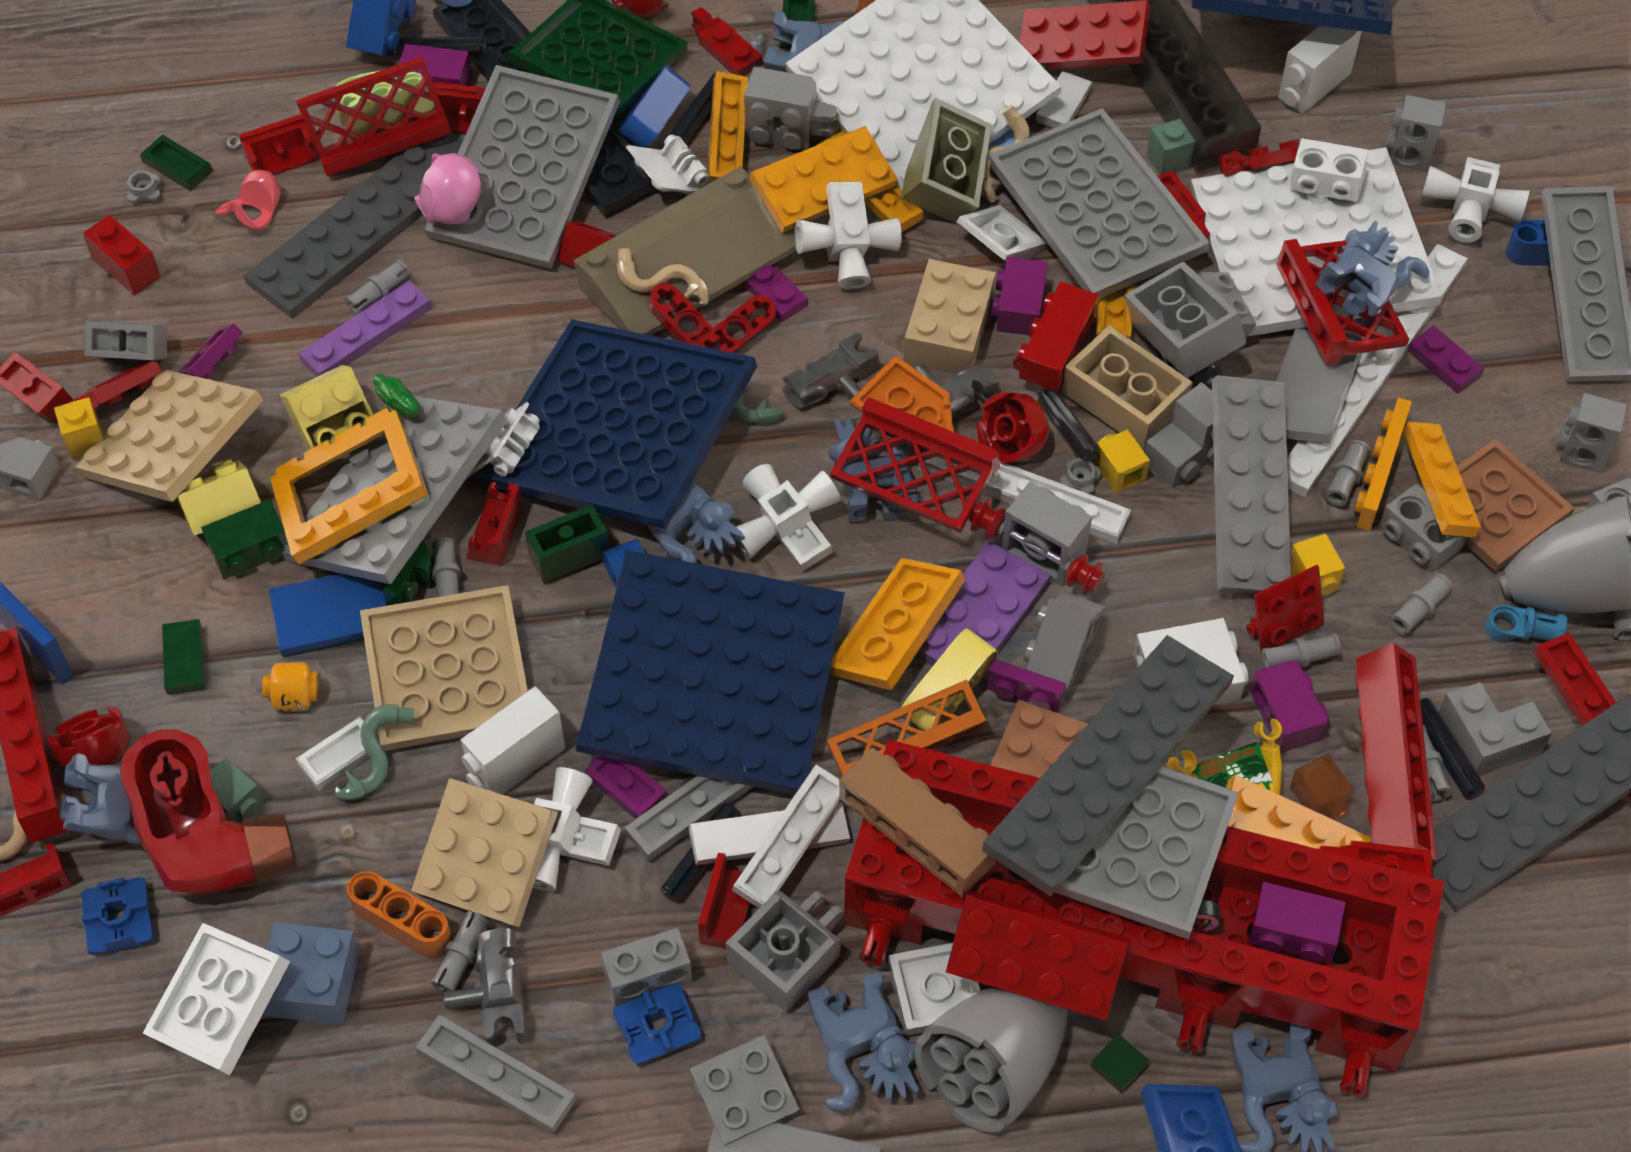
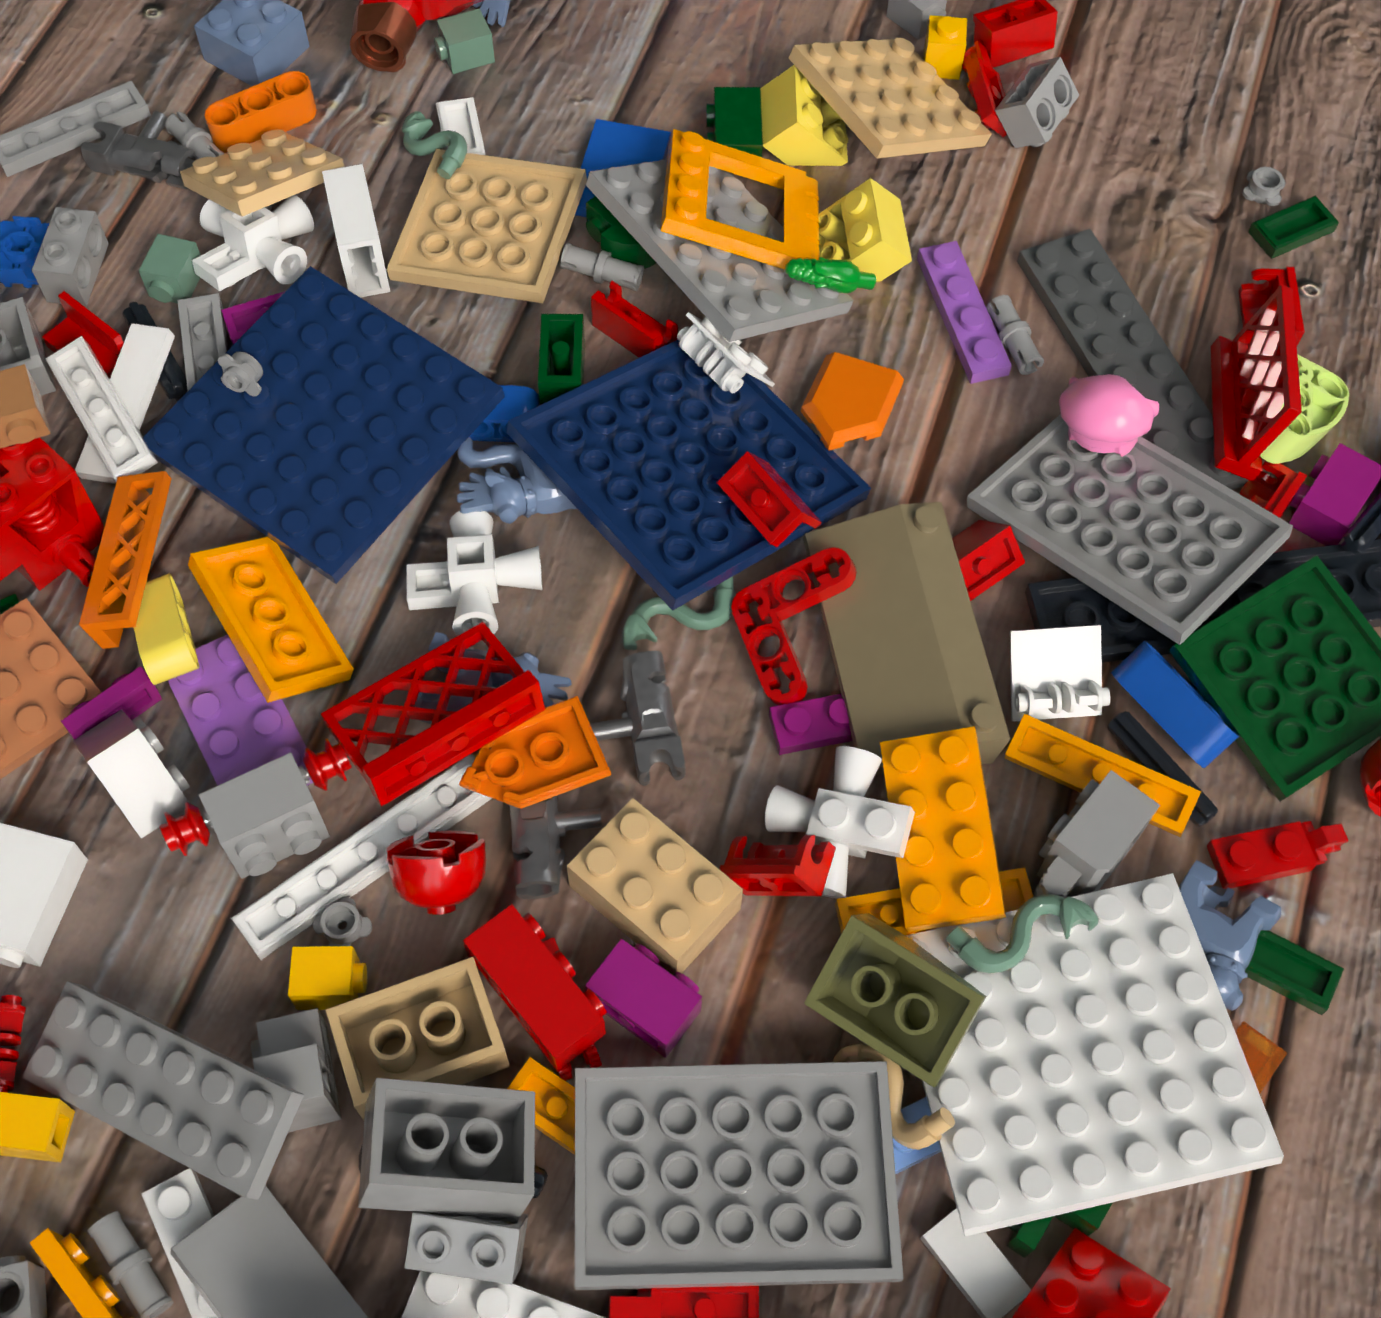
camera: 115 degrees right, 5 degrees up
red brick [82,214,161,296] -> none
dark green tile [162,619,205,695] -> none
magenta plate [178,323,243,379] -> none
coral piece [215,170,281,230] -> none
light orange head [262,662,318,711] -> none
tan animal [616,248,709,306] -> none
white slope [957,205,1047,261] -> none
black axle [1038,388,1099,462] -> none
none -> sand green brick [139,234,201,303]
none -> light grey plate [218,352,263,396]
none -> red panel [717,451,822,547]
none -> red hinge [719,835,836,897]
none -> orange tile [801,352,904,451]
none -> sand green animal [946,894,1099,973]

